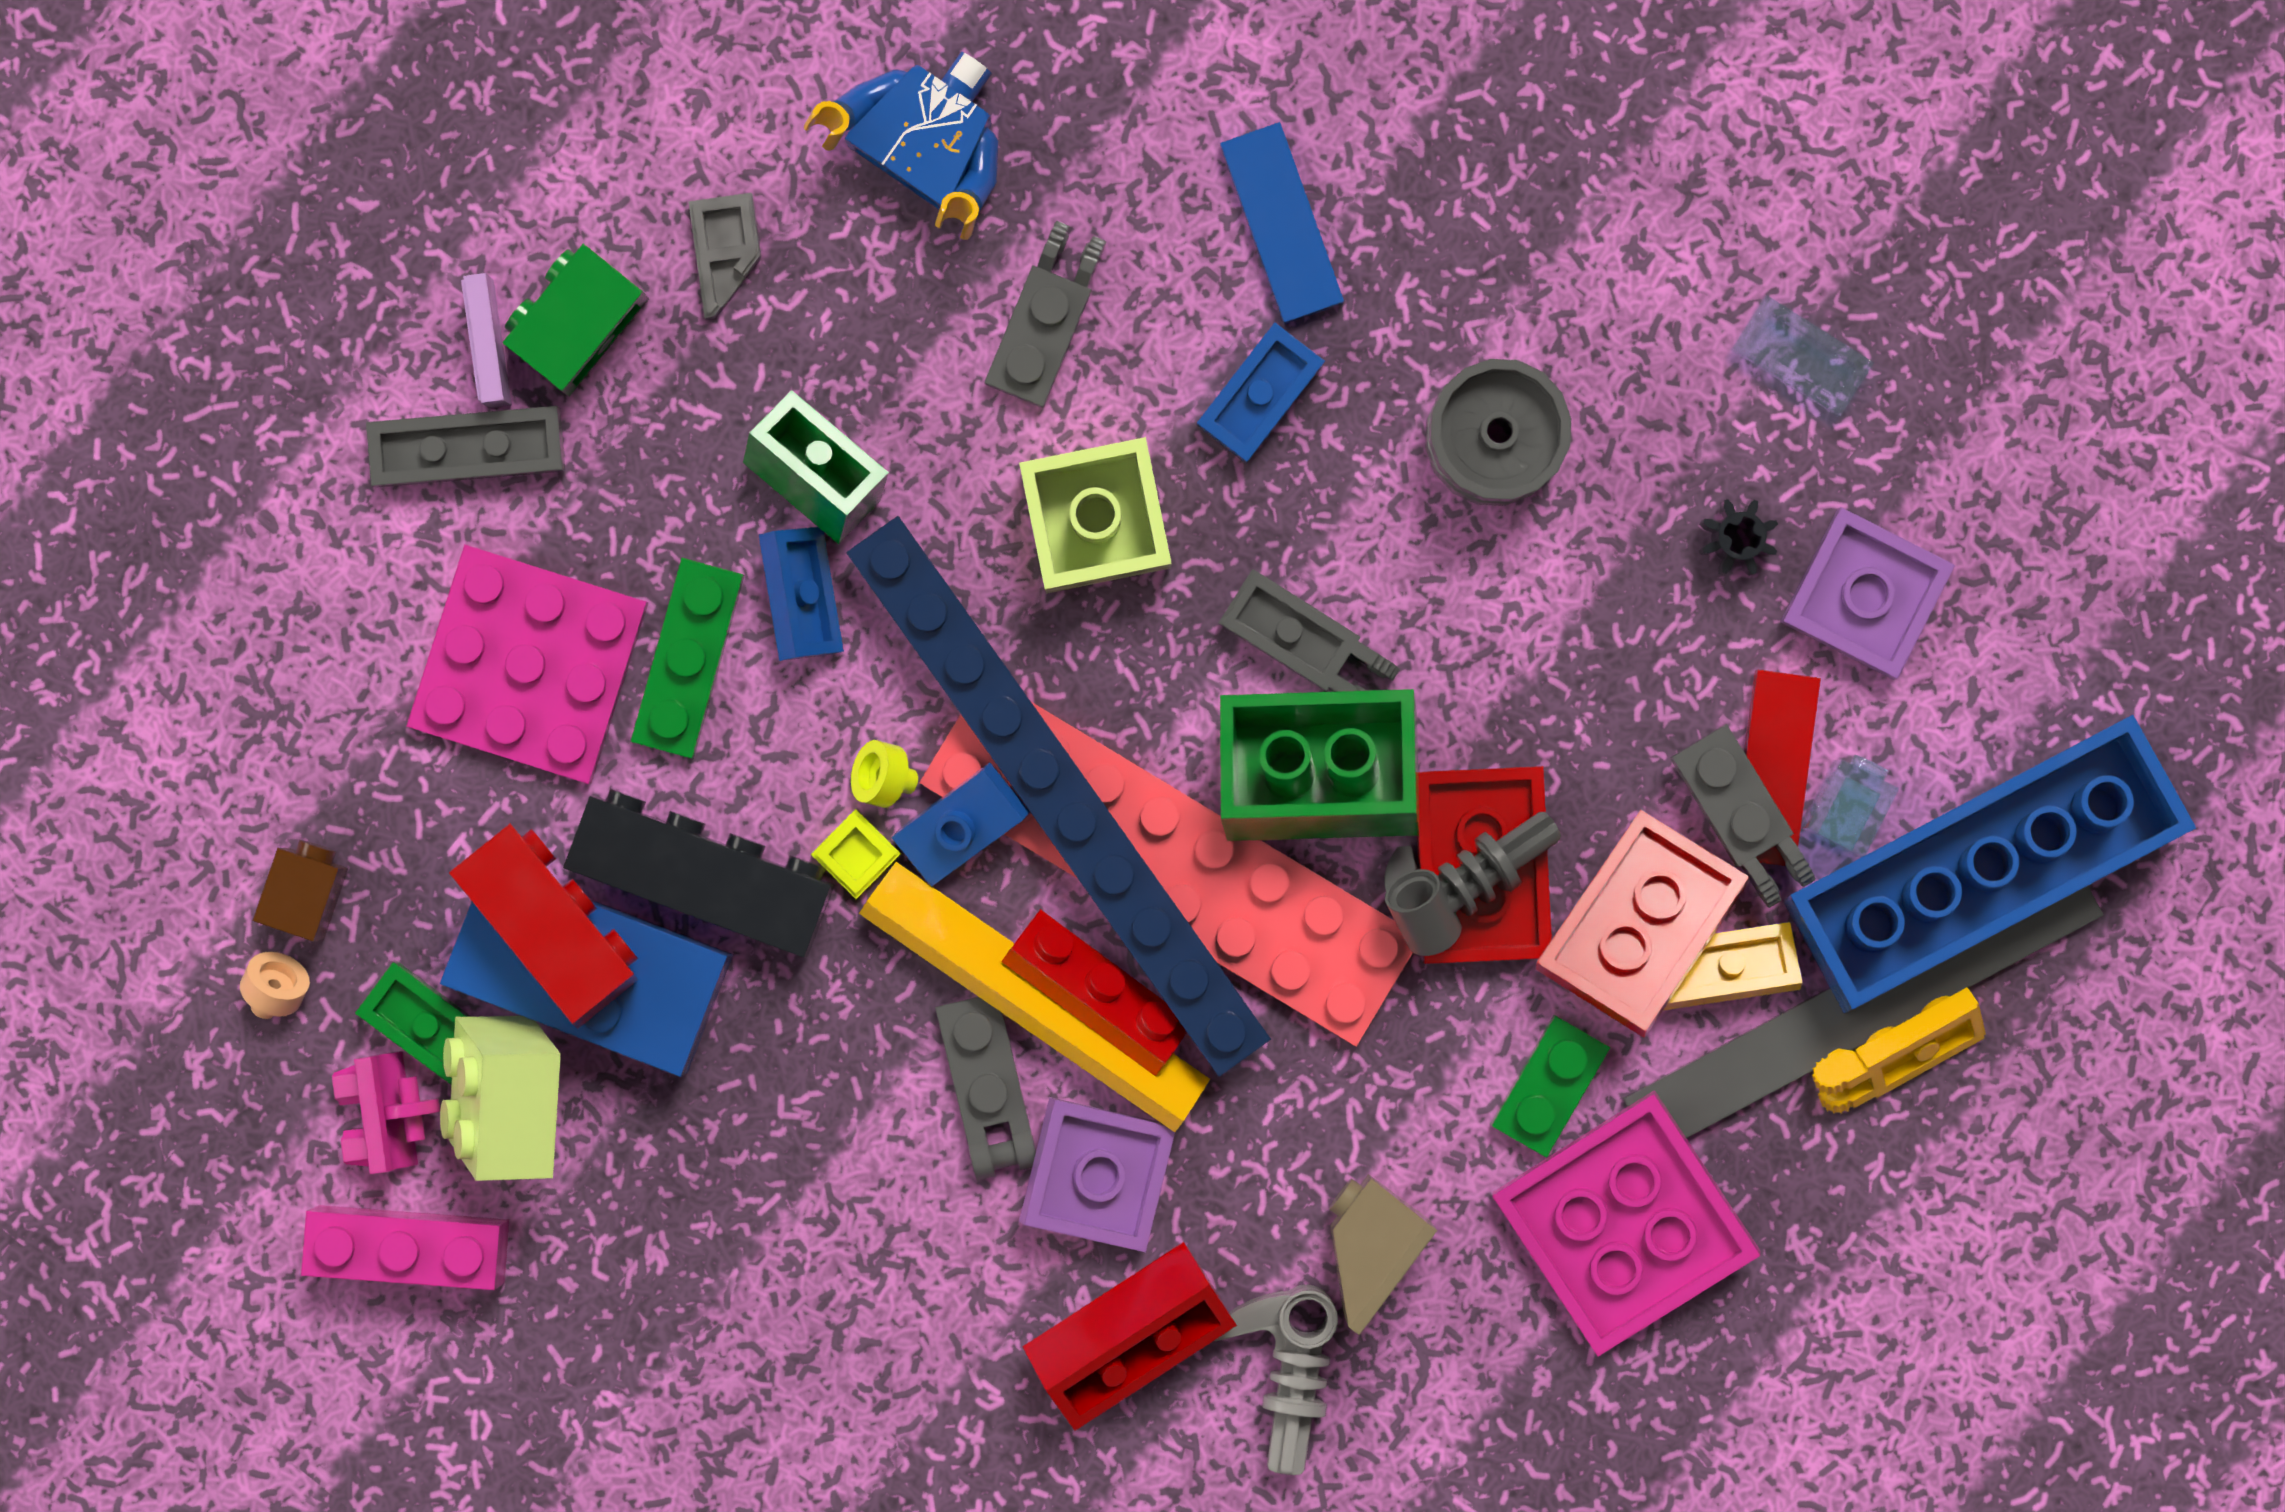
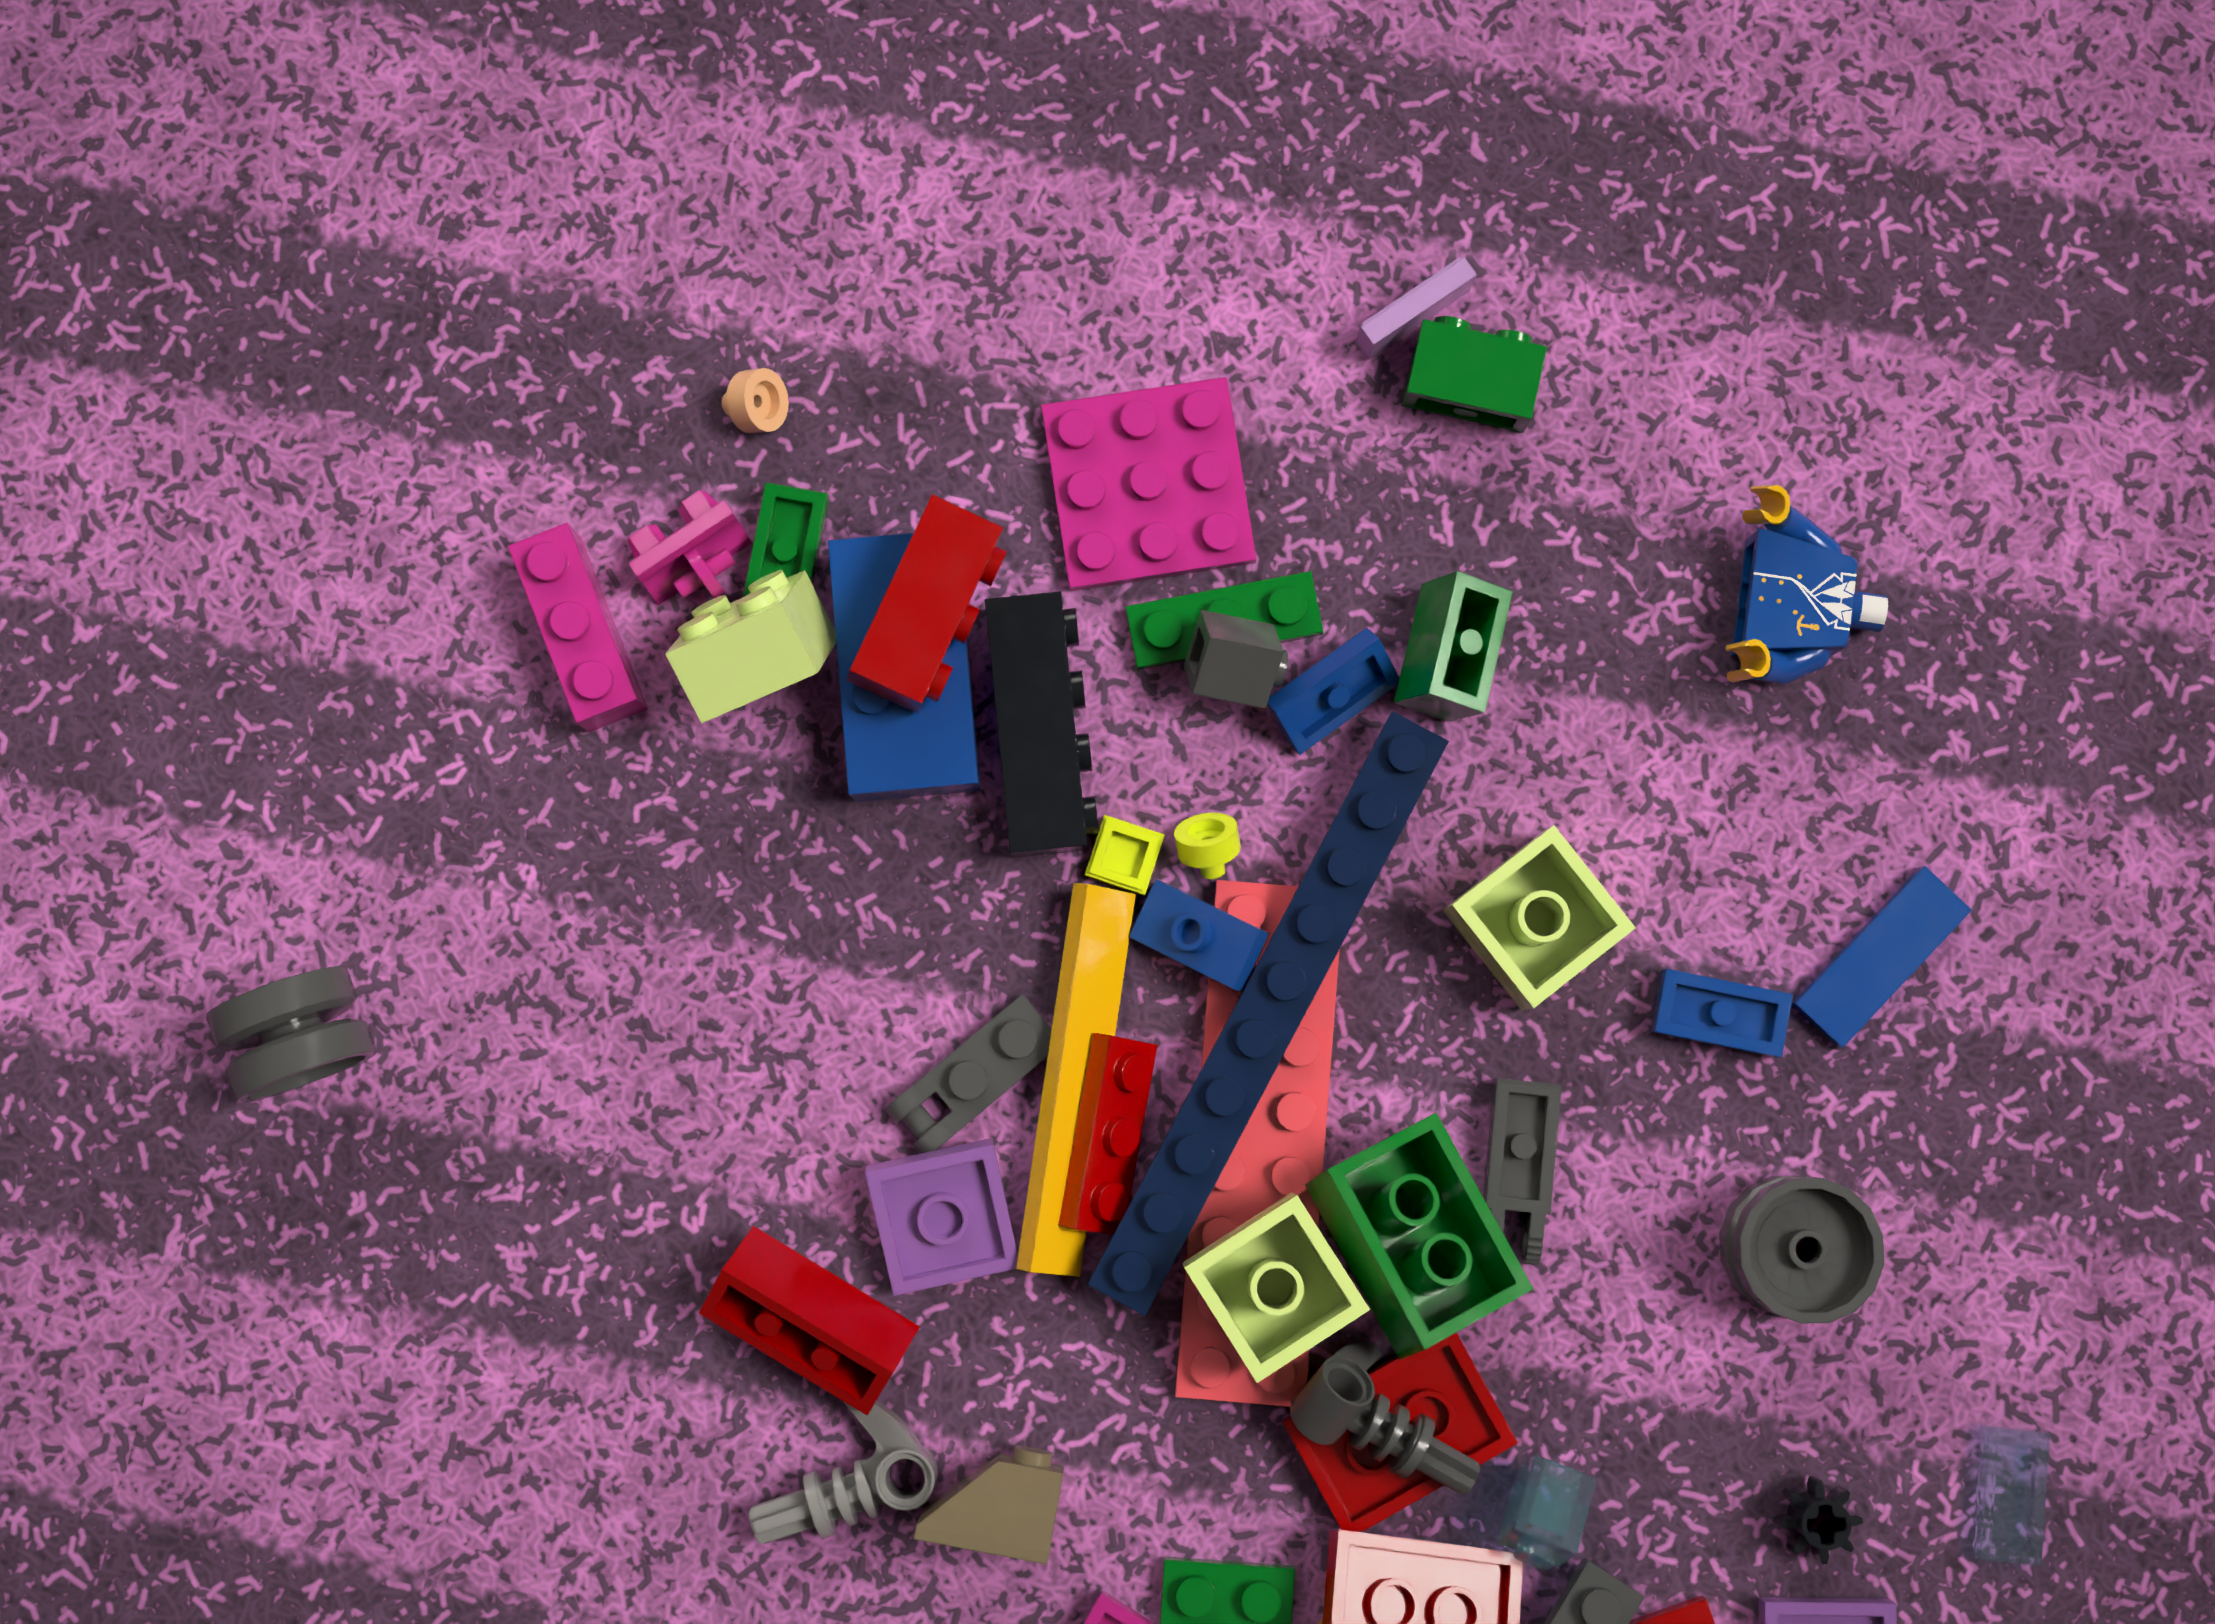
camera: 65 degrees right, 5 degrees down
reddish brown brick [252,840,348,942] -> none
dark grey plate [366,406,566,488] -> none
flat silver tile [688,193,762,320] -> none
dark grey hinge [984,221,1106,408] -> none
none -> yellowish green brick [1182,1192,1370,1383]
none -> dark grey brick [1184,610,1288,709]
none -> clear light blue brick [1497,1454,1597,1569]

